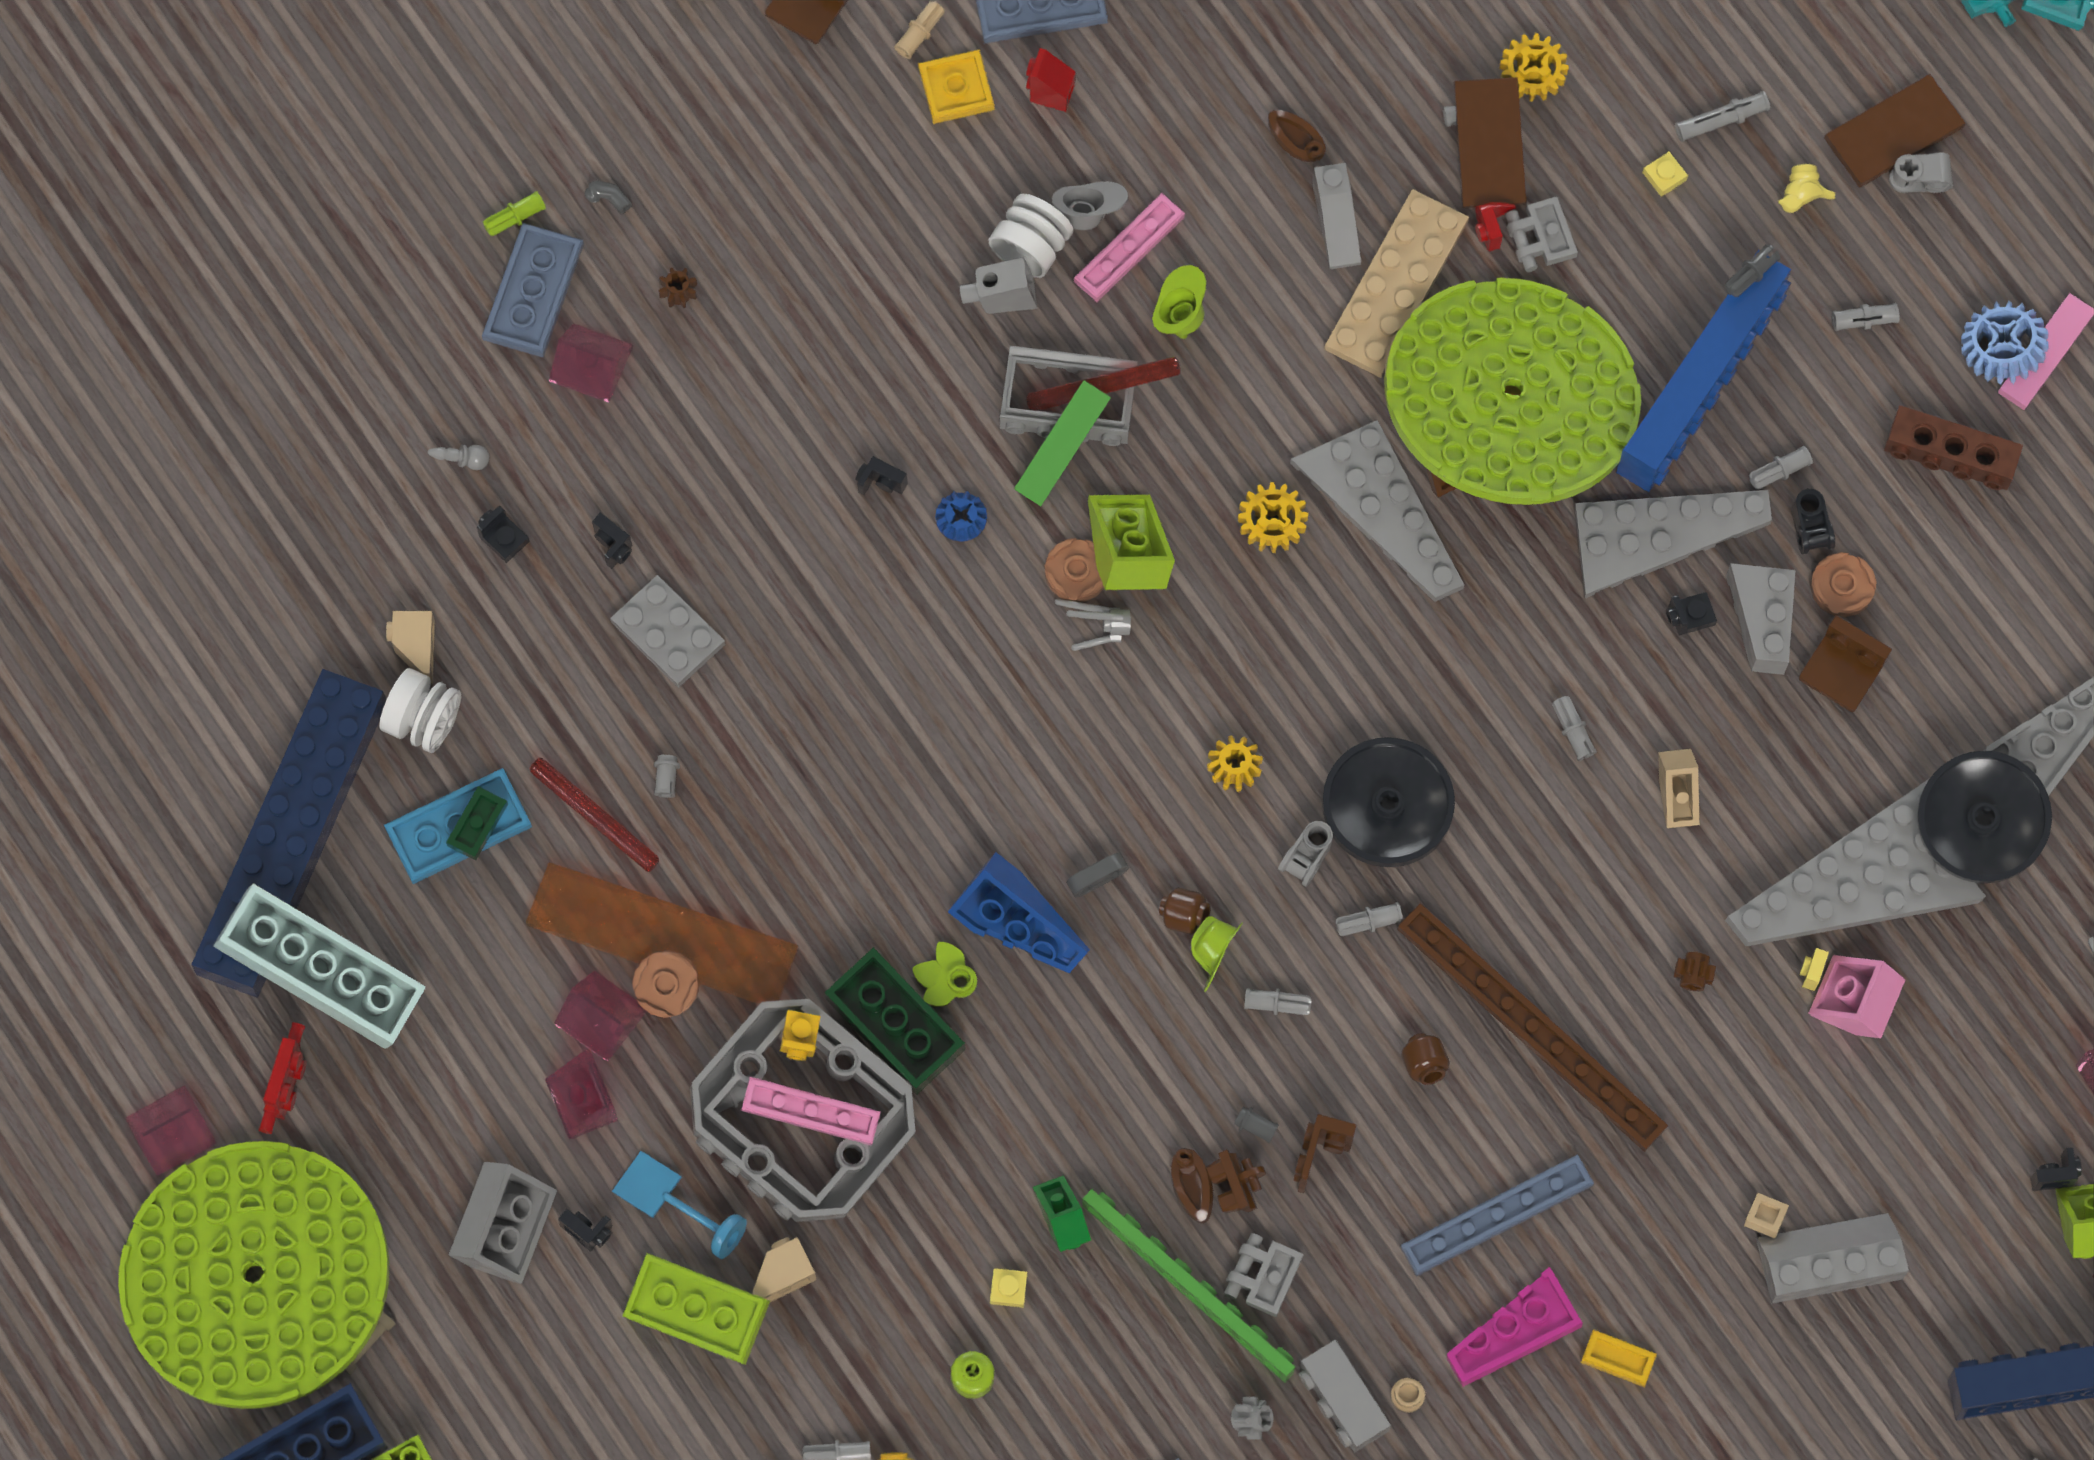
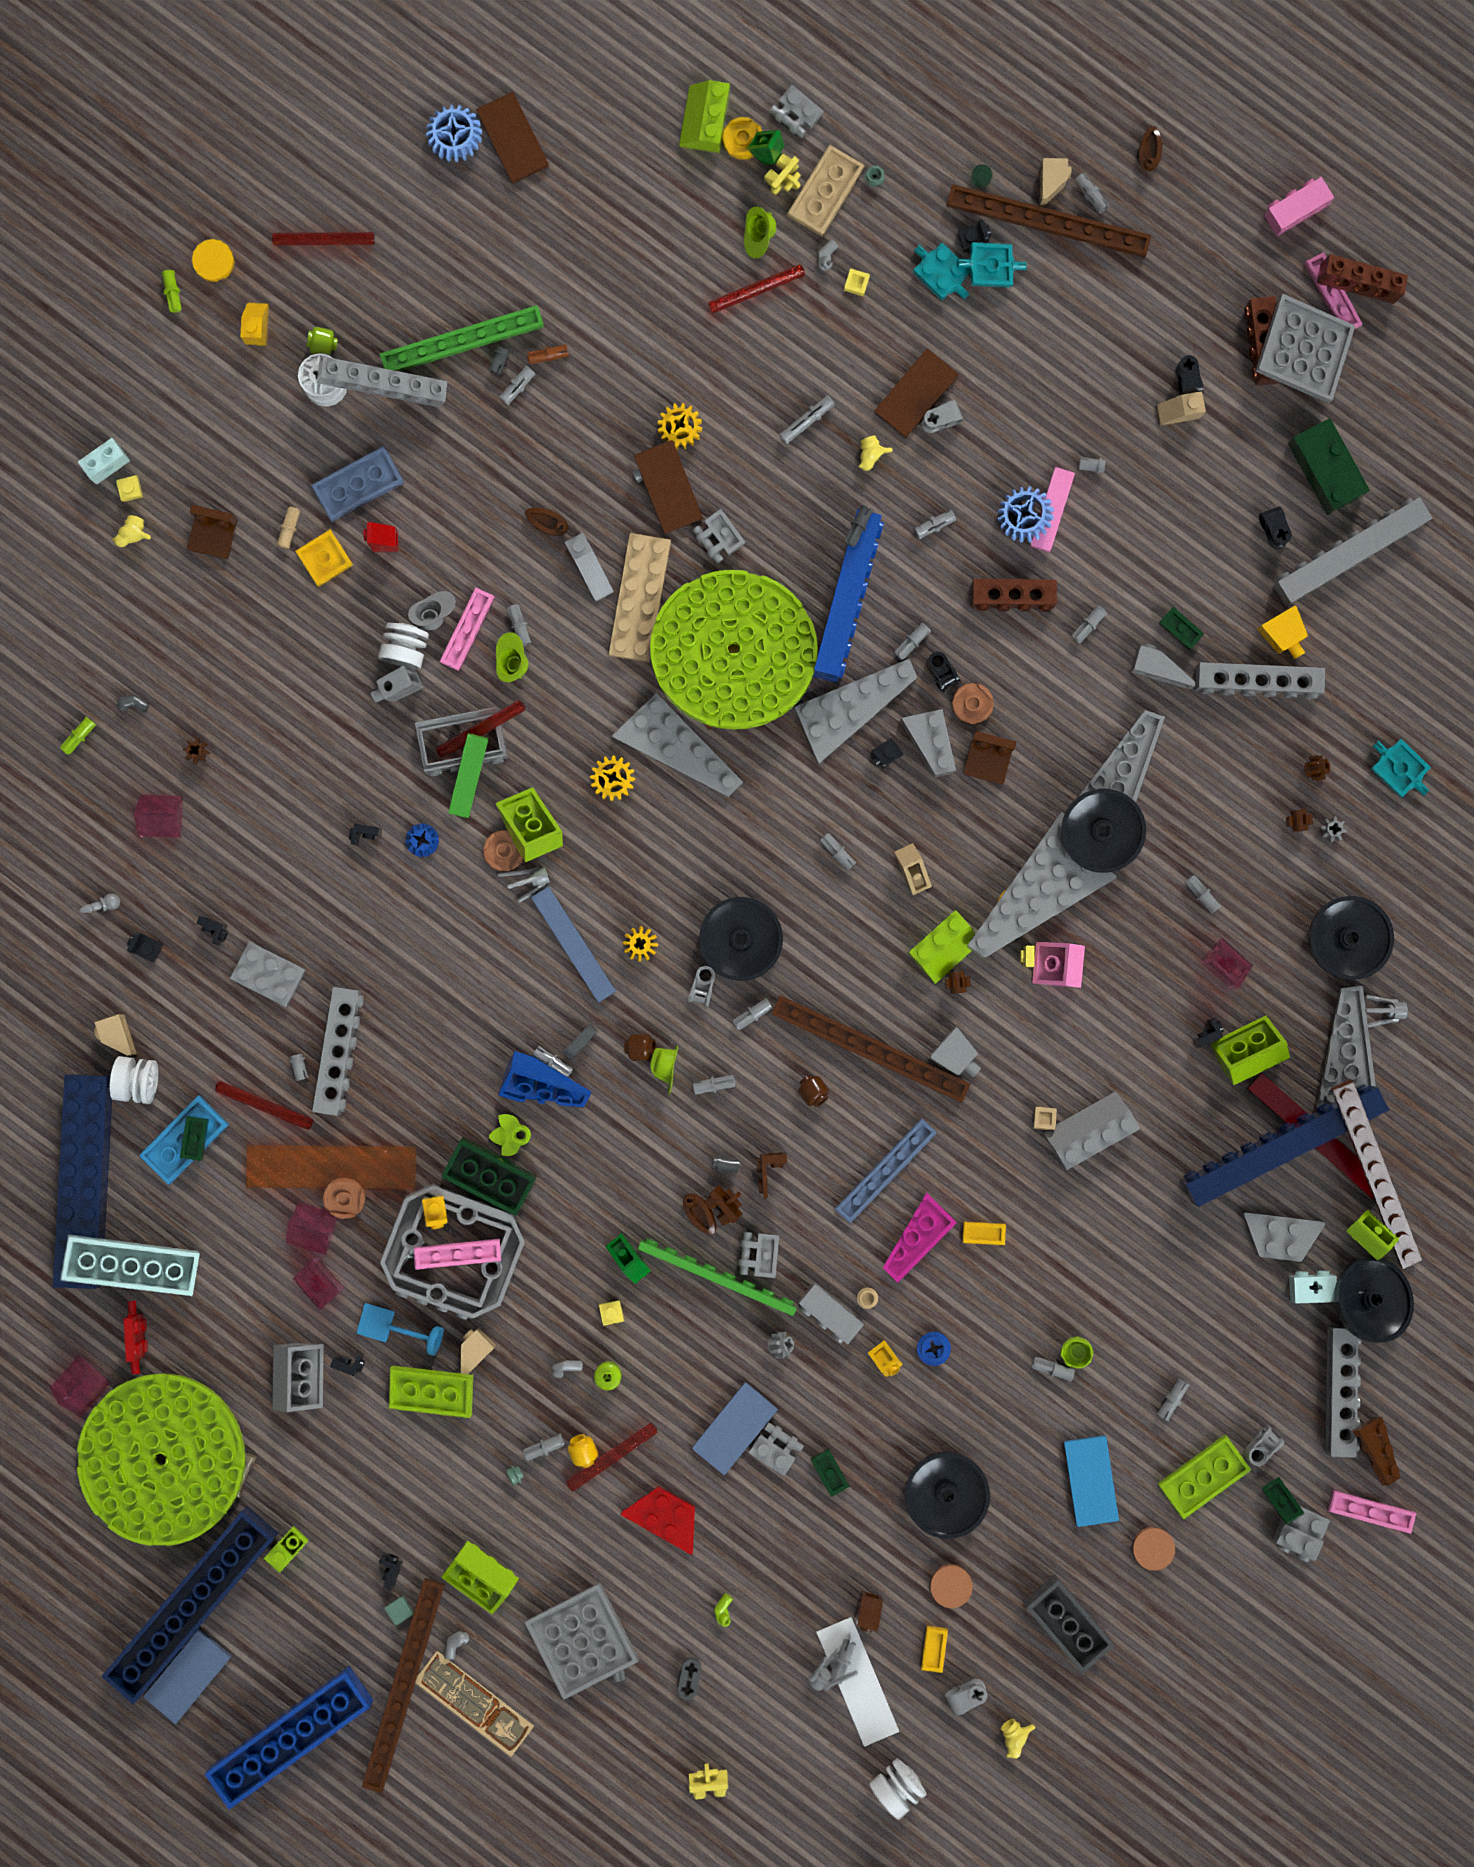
camera: 20 degrees left, 15 degrees up
sand blue tile [482,223,584,358] -> none
red plate [1475,202,1516,252] -> none
light yellow plate [1643,152,1688,197] -> none
none -> light grey brick [312,987,364,1116]
none -> light grey axle [508,604,532,646]
none -> sand blue tile [531,886,616,1003]
none -> light grey axle [532,1046,573,1077]
none -> light grey arm [552,1360,583,1378]
none -> lime slope [907,910,976,984]
none -> light grey torso [929,1027,981,1077]
none -> light grey axle [1072,605,1107,643]

